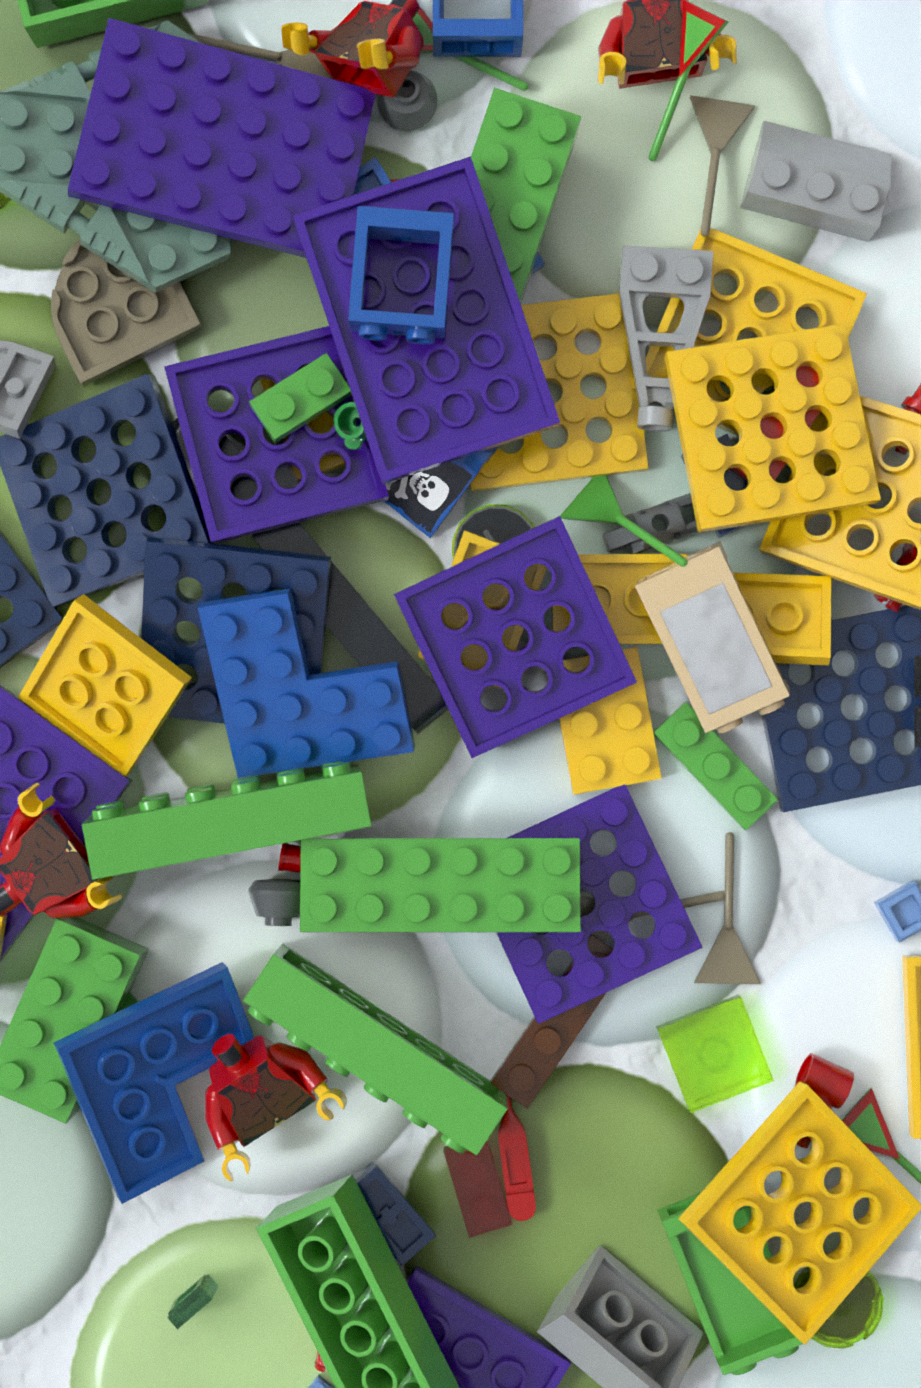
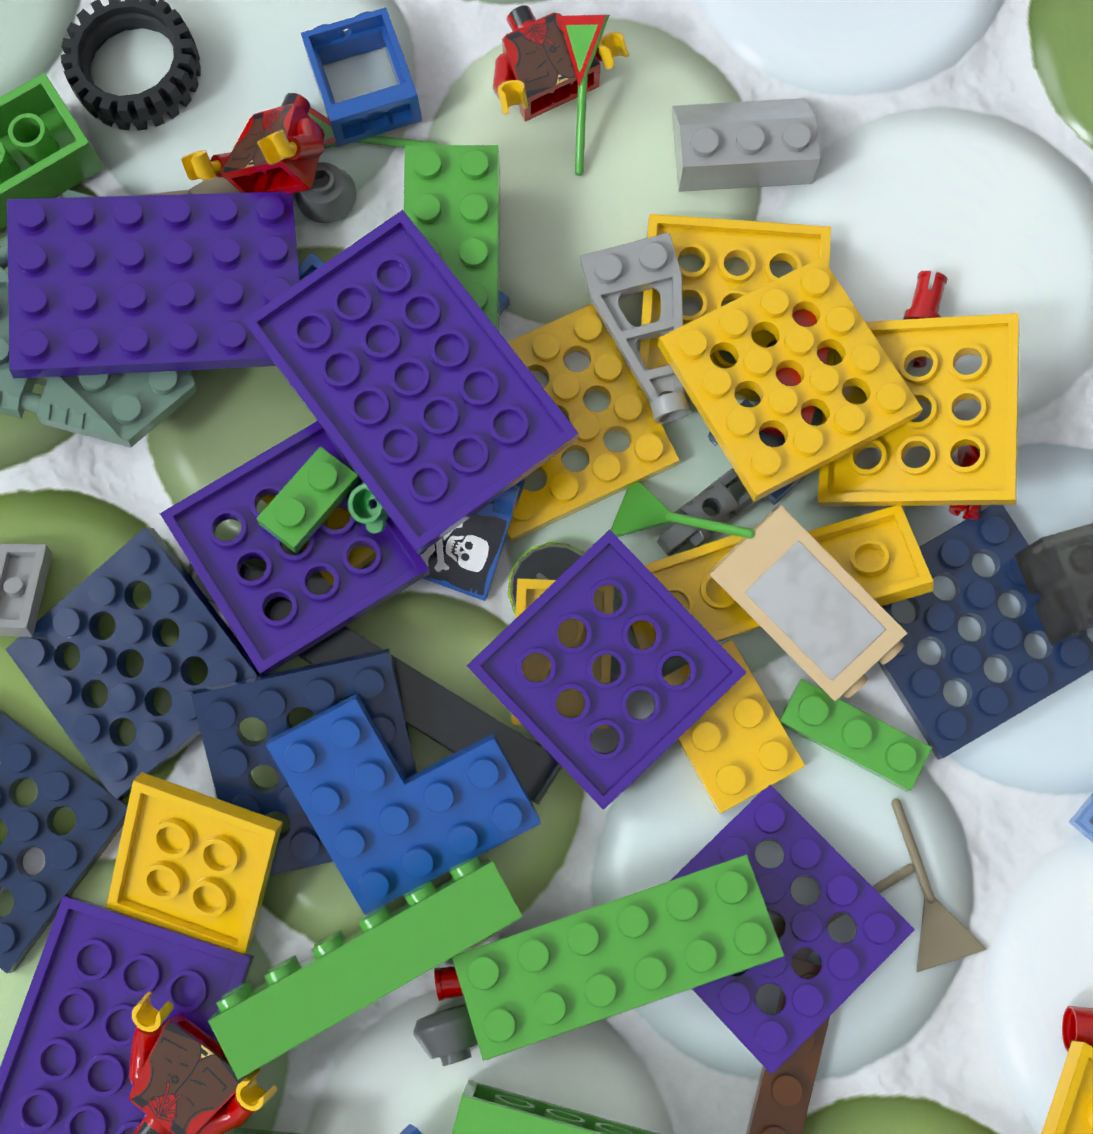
camera: 15 degrees left, 10 degrees down
dark tan plate [51,239,203,387] -> none
blue window [348,206,454,344] -> none
clear neon green tile [656,994,774,1114] -> none
dark tan piece [690,95,755,237] -> none

